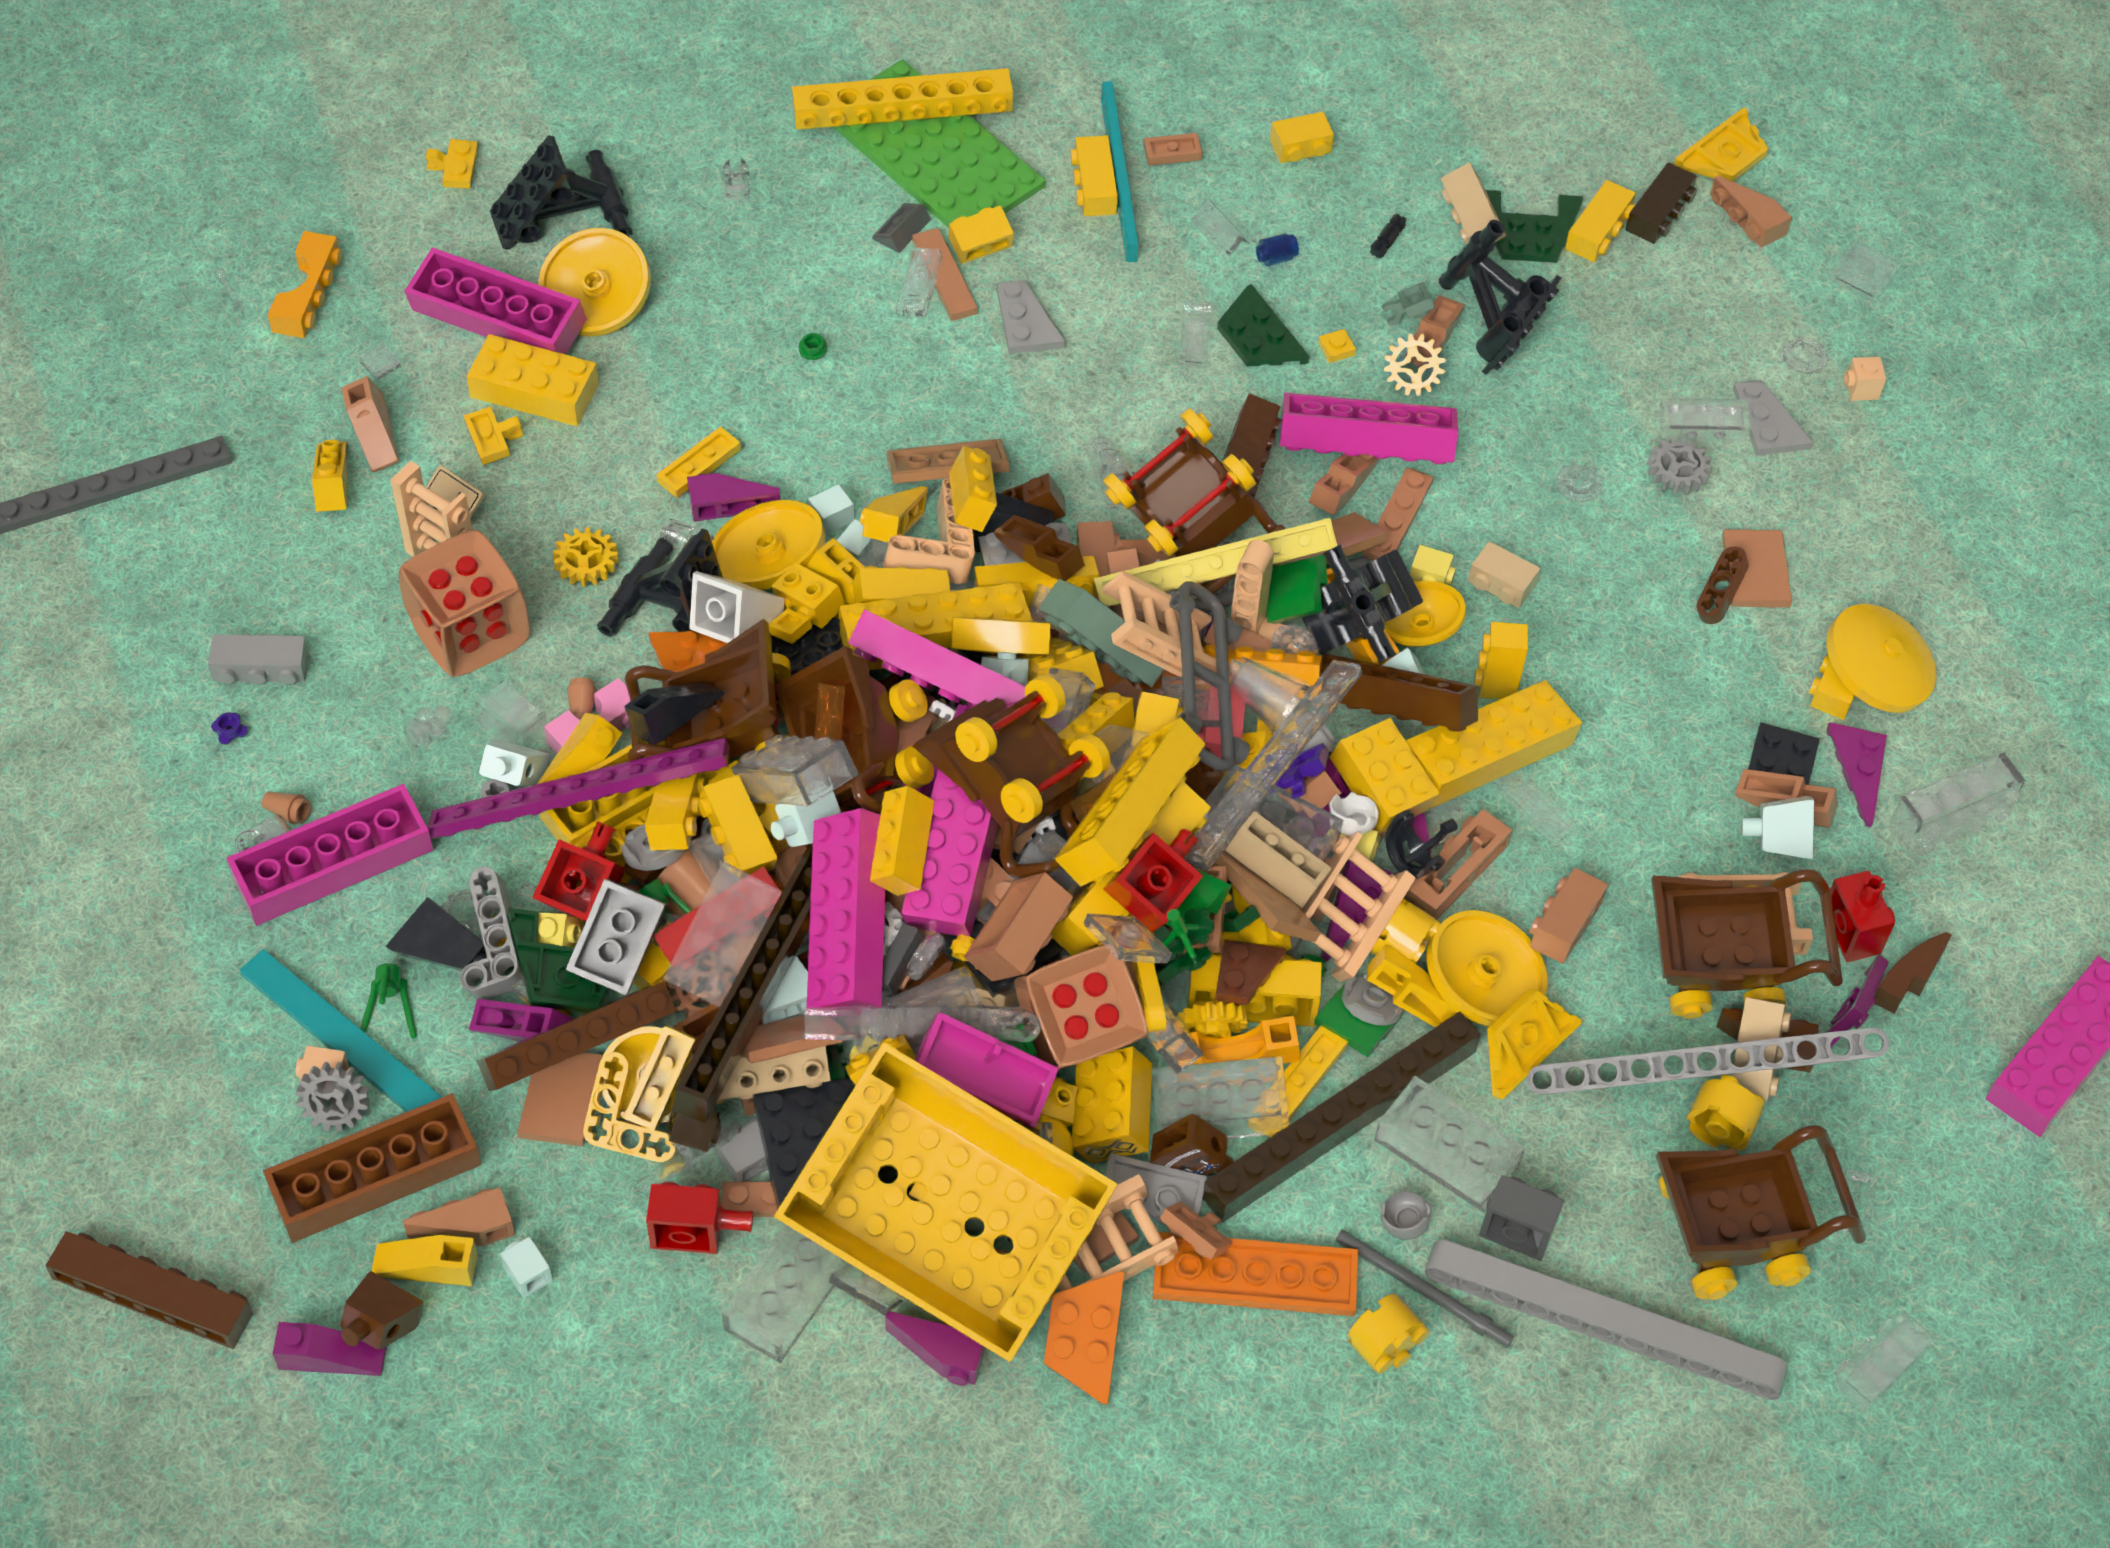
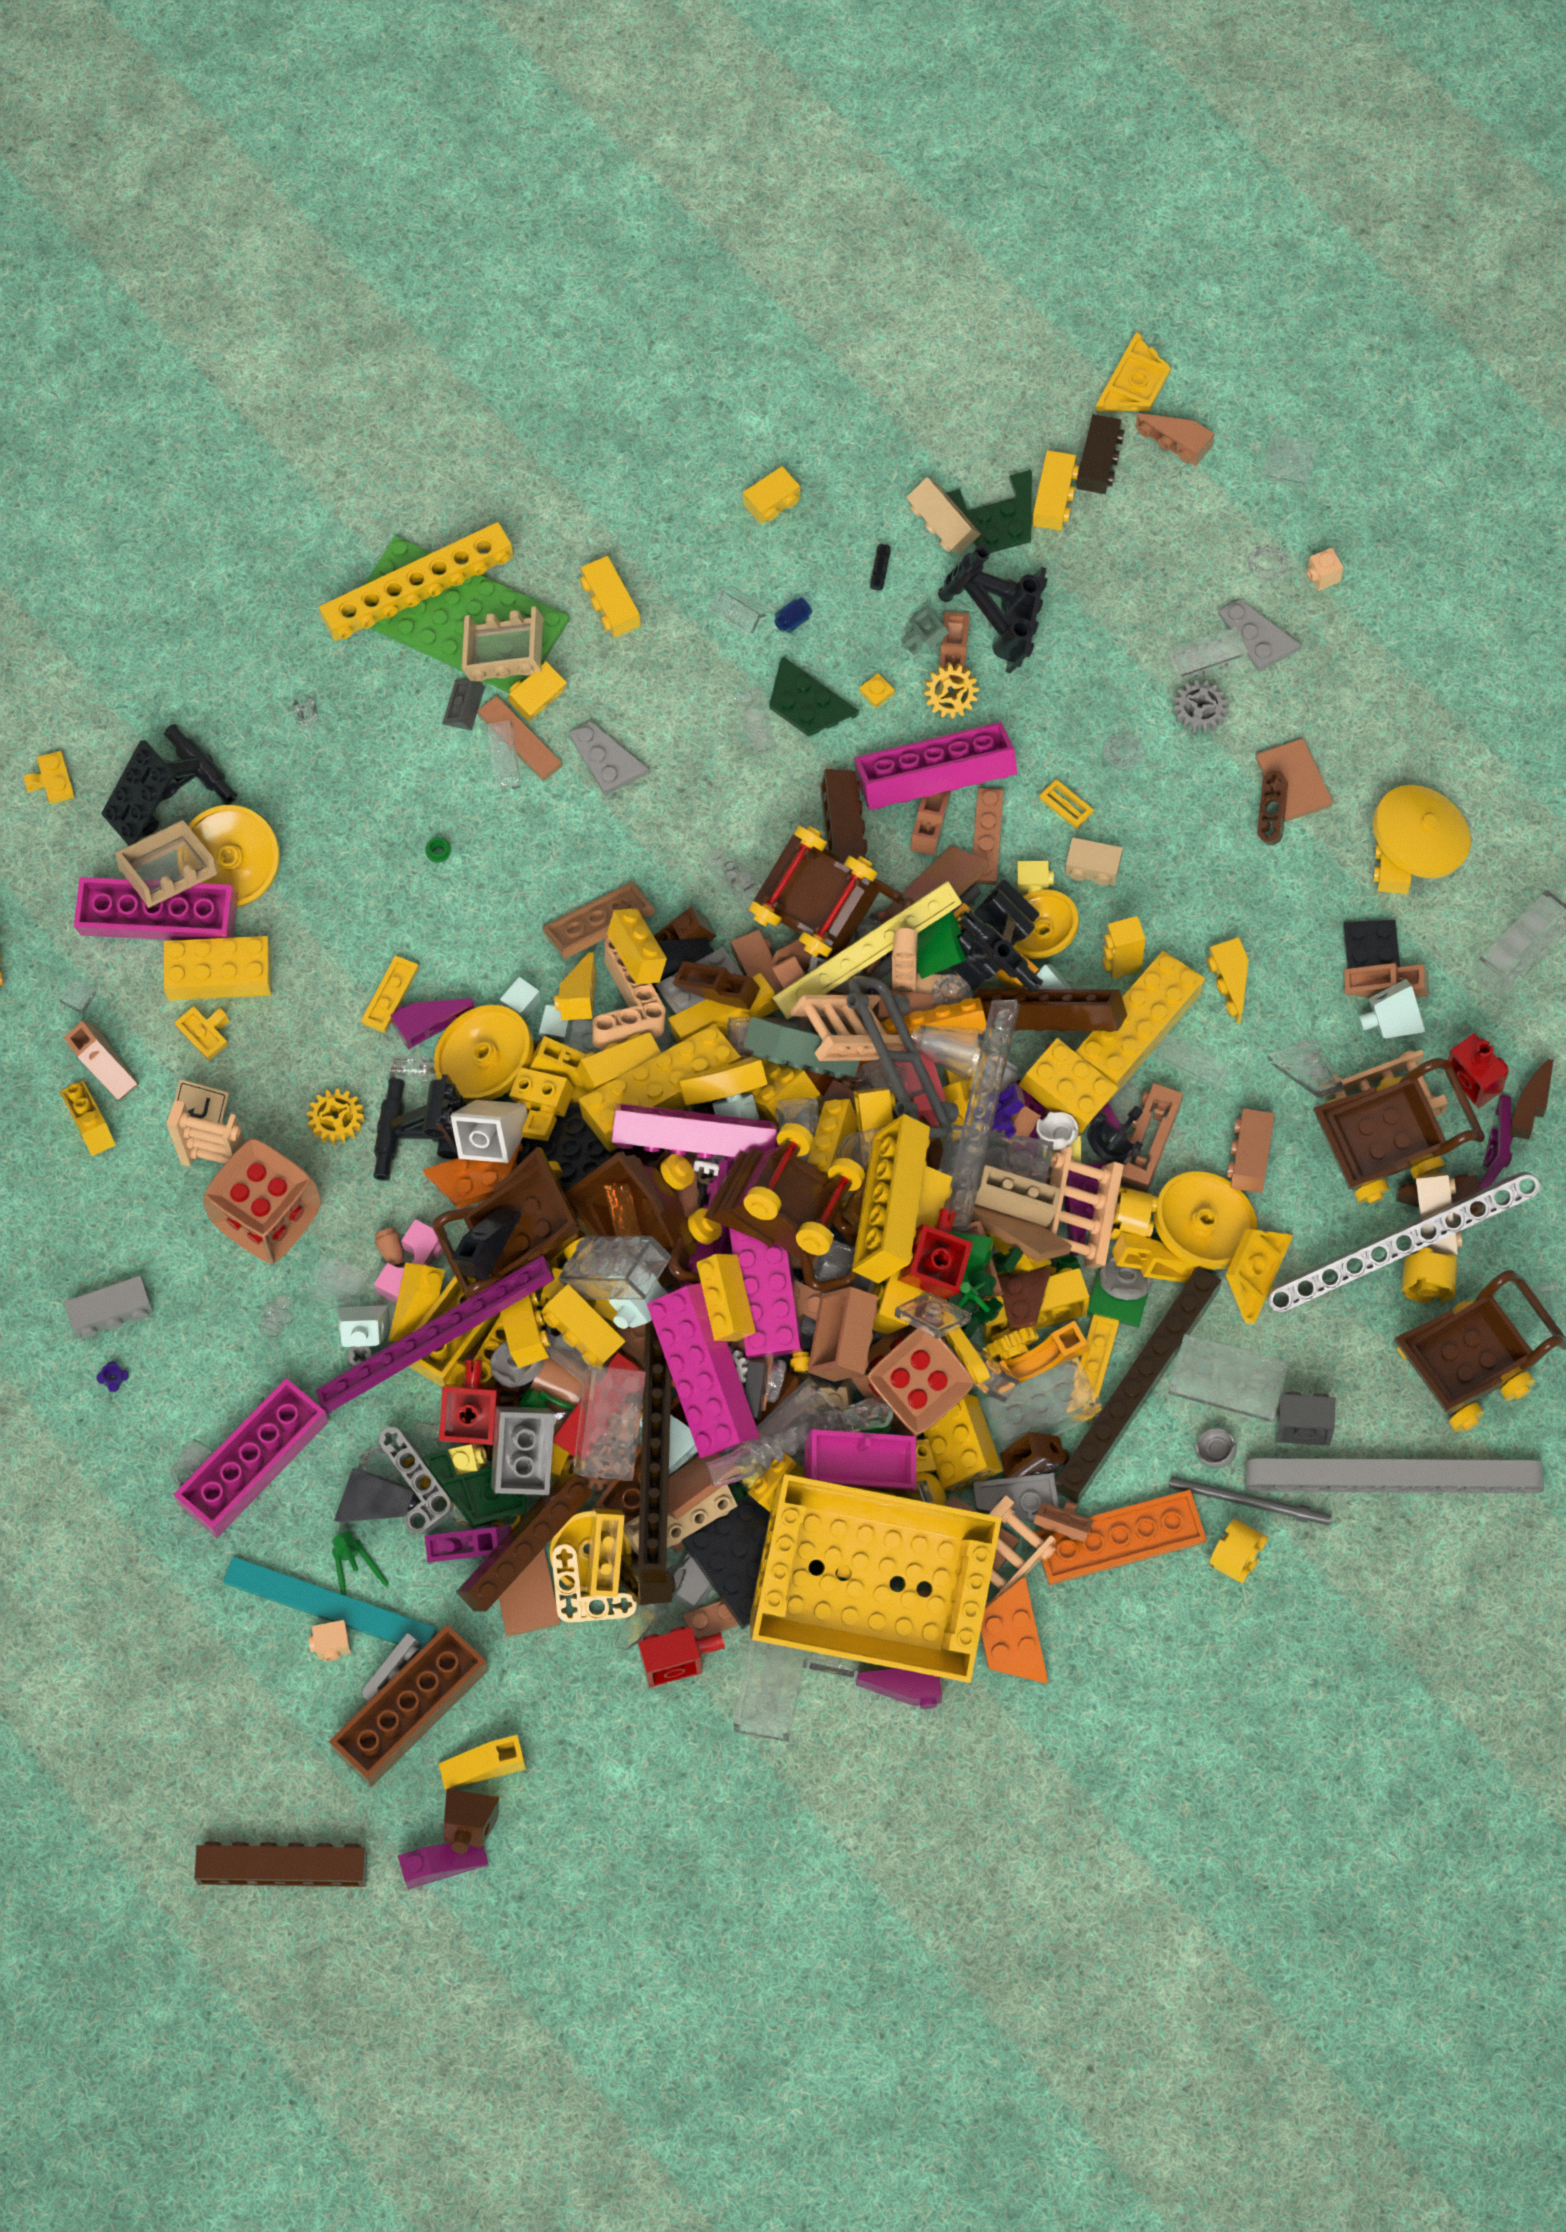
camera: 15 degrees left, 10 degrees up
nougat cone [262,791,311,825] -> none
light grey gear [296,1062,370,1132] -> none
nougat slope [403,1187,515,1246] -> none
light aqua brick [500,1237,553,1298] -> none
teal tile [1101,81,1138,262] -> none
nougat plate [1143,133,1202,166] -> none
magenta wing [1826,722,1887,827] -> none
none -> window [115,820,216,908]
none -> light grey plate [362,1633,421,1701]
none -> tan window [462,606,544,682]
none -> yellow tile [1039,779,1094,830]
none -> yellow slope [1206,937,1249,1024]
none -> clear wing [1267,1038,1343,1098]

